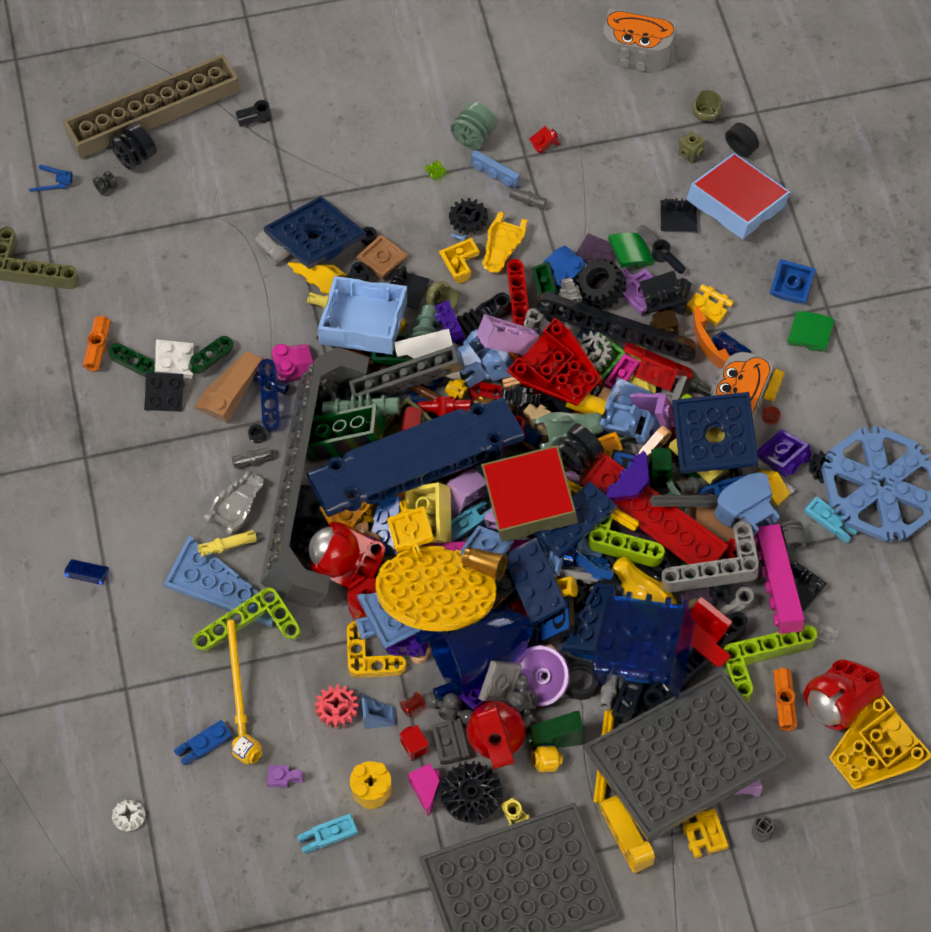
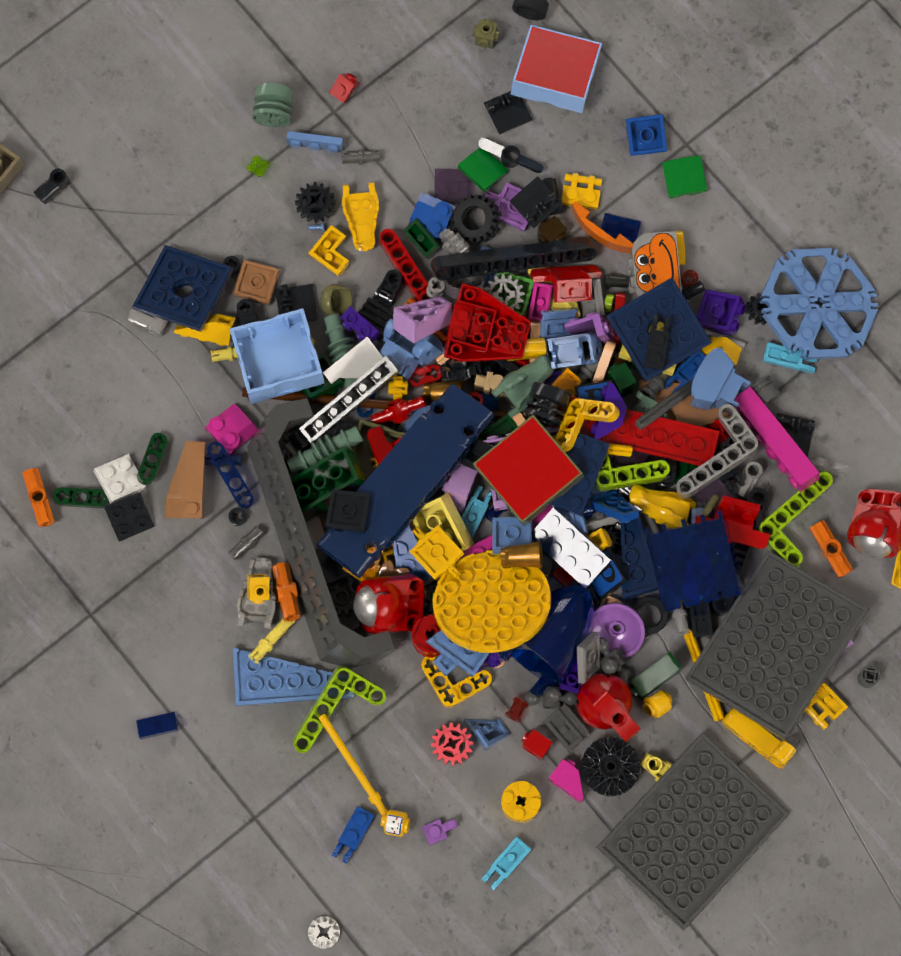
camera: 30 degrees left, 15 degrees up
none -> yellow brick [247,574,269,604]
none -> orange piece [272,562,301,622]
none -> black tile [325,489,371,533]
none -> yellow beam [555,398,620,452]
none -> black hinge [644,314,670,371]
none -> black pin [682,280,706,301]

